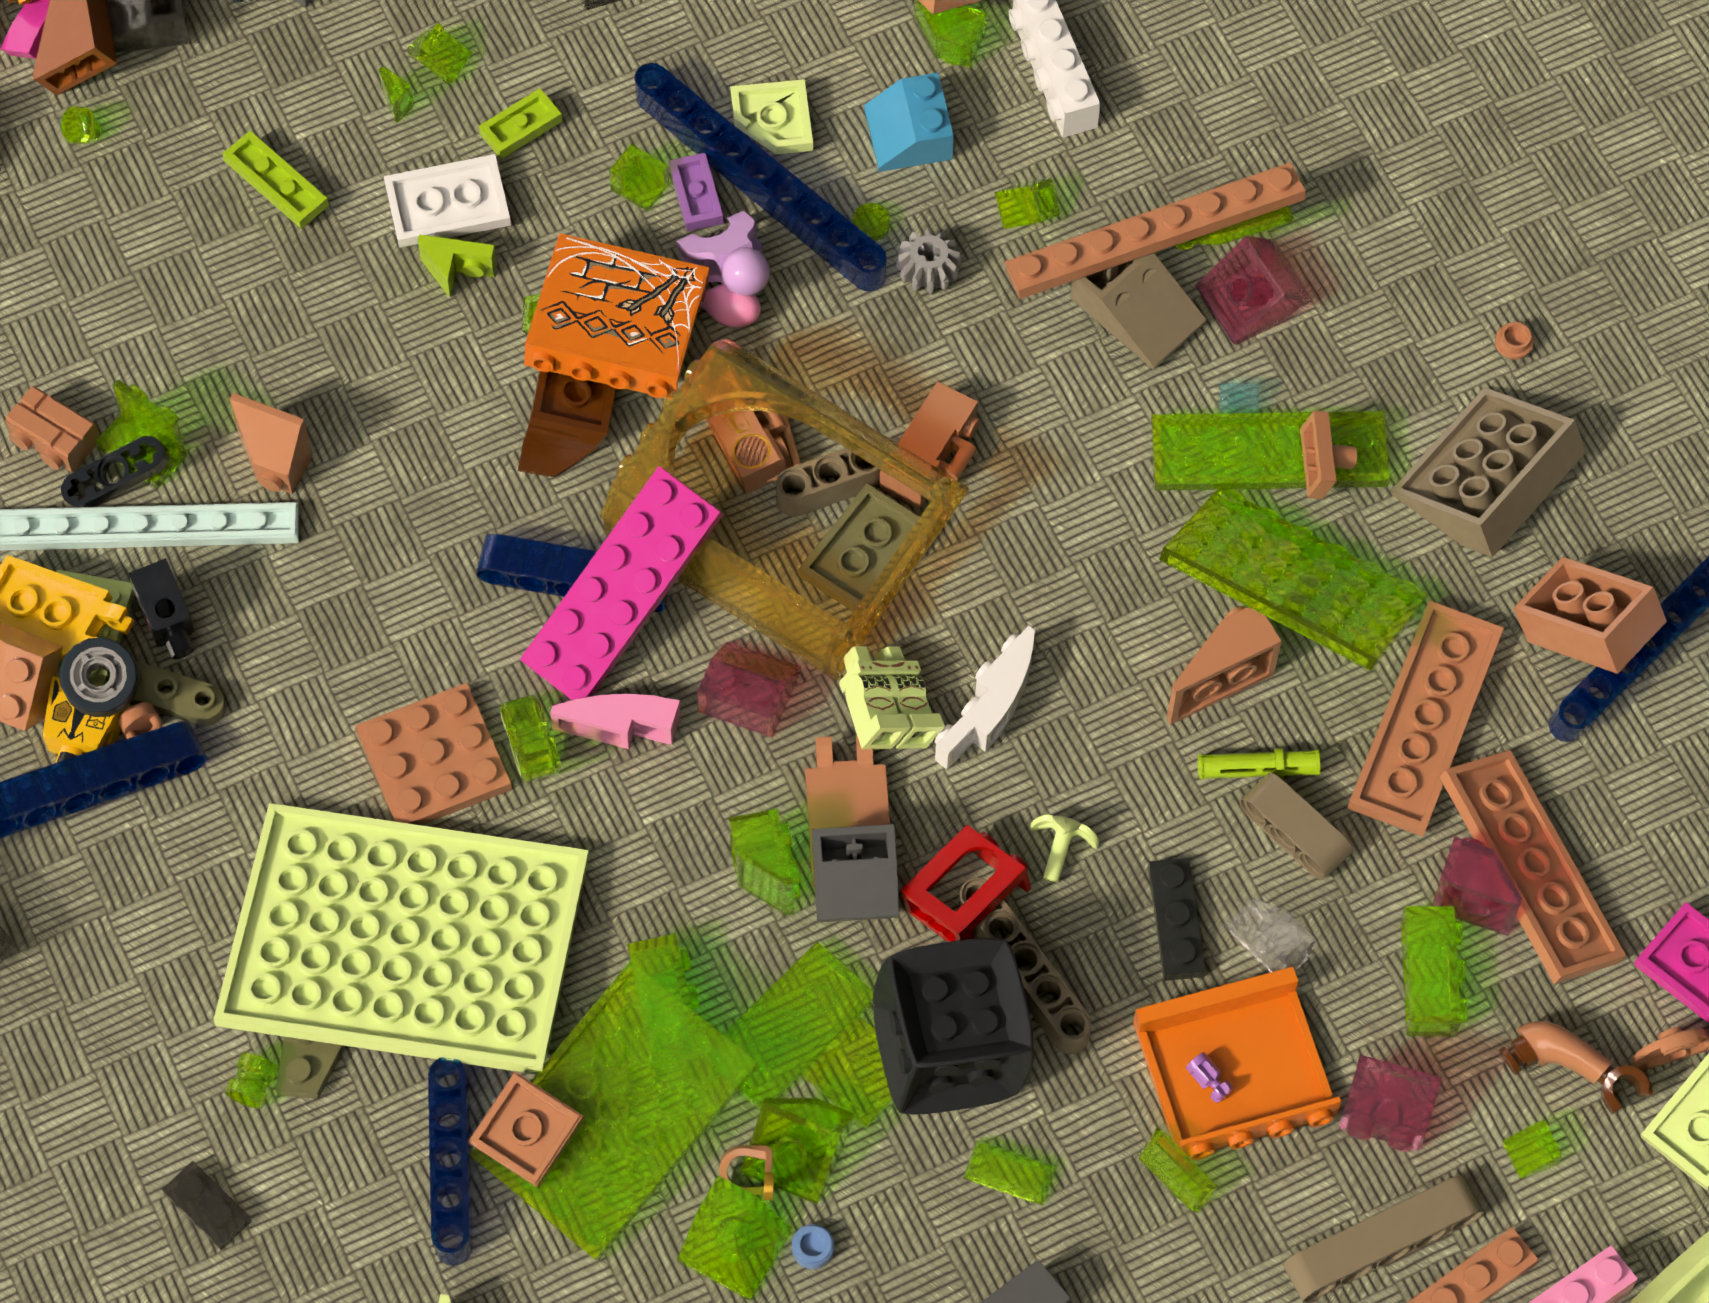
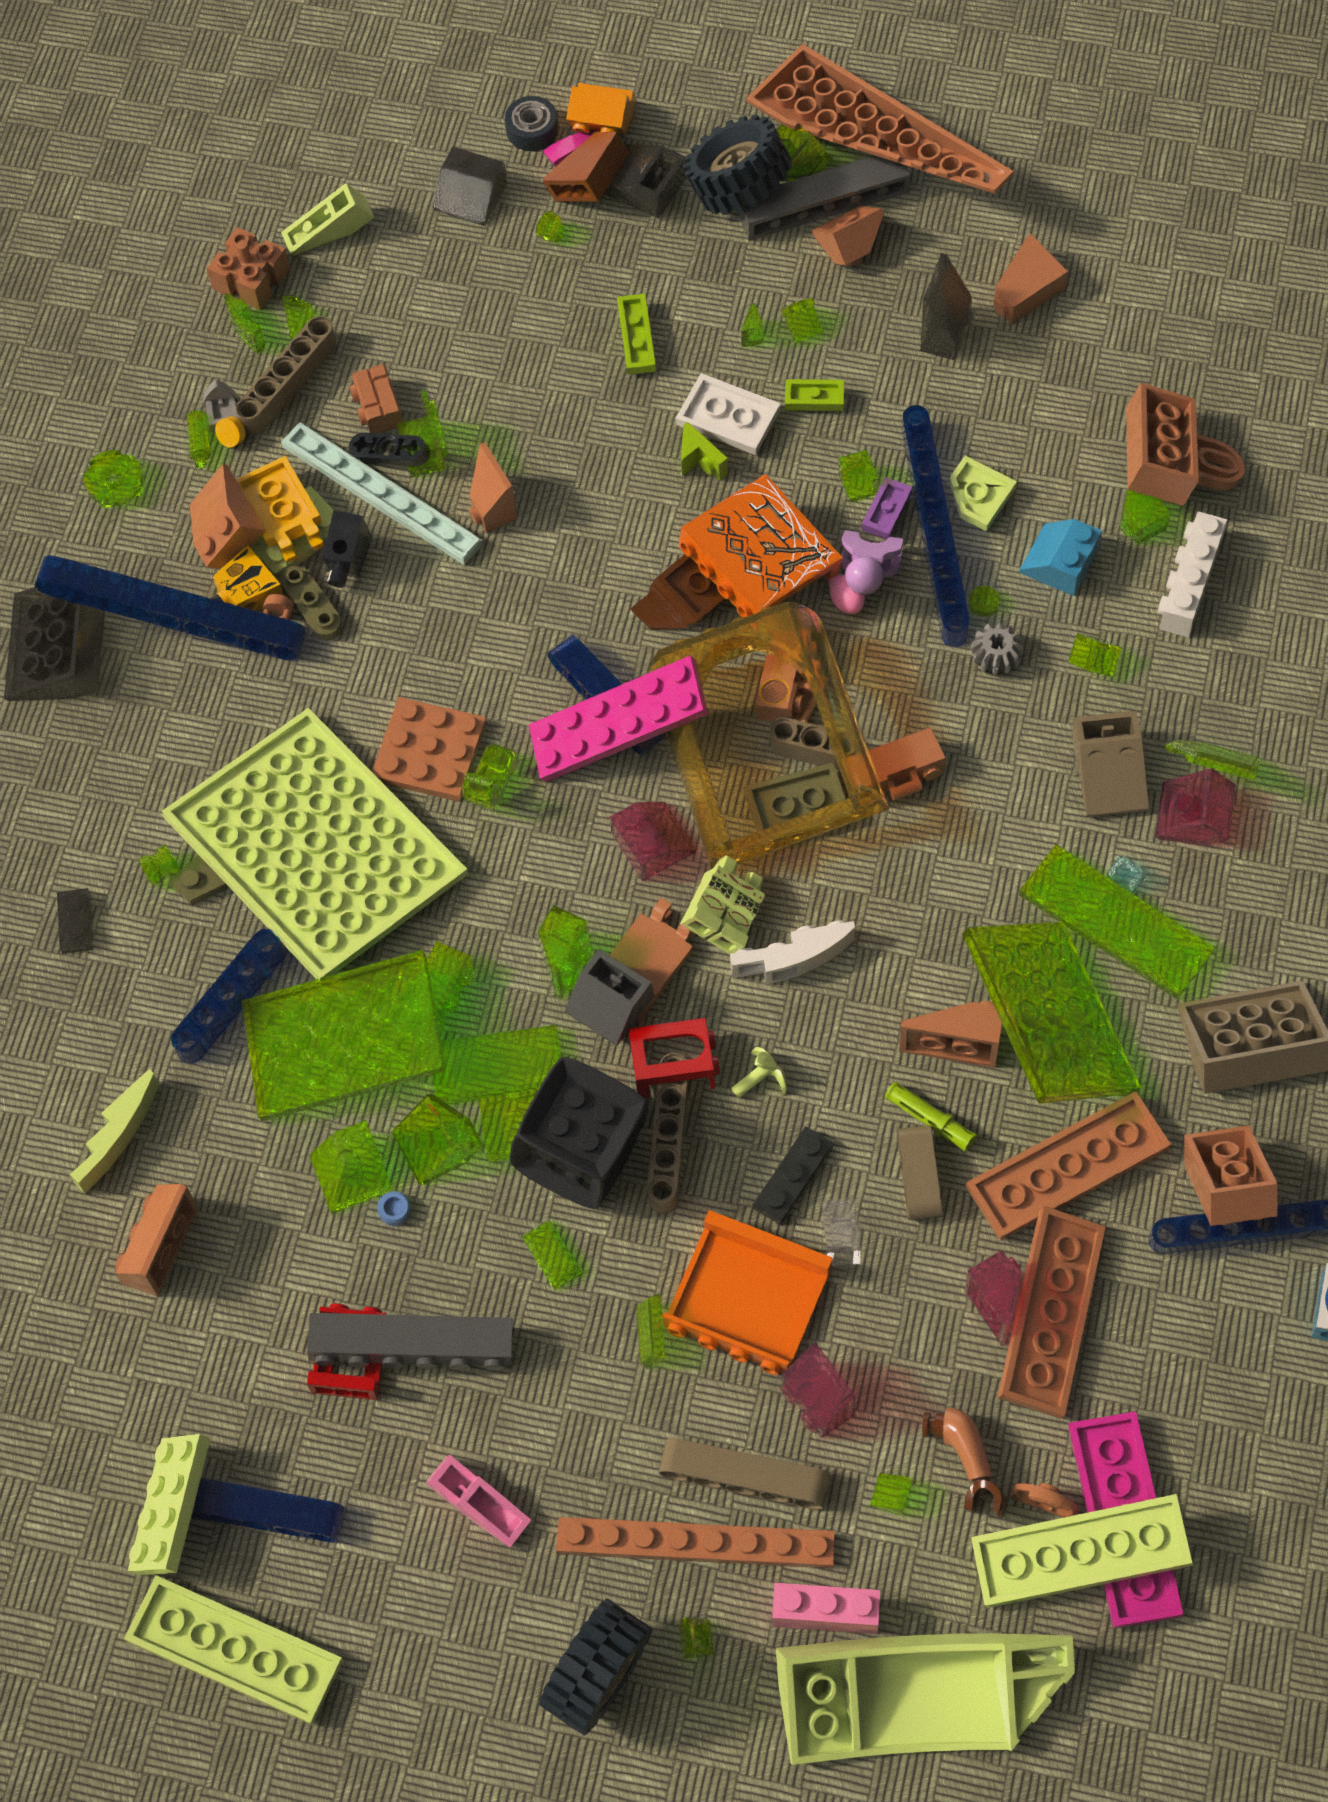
camera: 45 degrees right, 0 degrees up
wheel [60,637,139,717] -> none
nougat tile [468,1072,586,1189] -> none
bright pink slope [550,694,681,749] -> none
nougat piece [719,1145,774,1201] -> none
nougat plate [1005,162,1305,299] -> none
medium lavender piece [1186,1052,1233,1103] -> none
nougat tile [1300,411,1357,499] -> none
clear neon green brick [1400,906,1467,1037] -> none

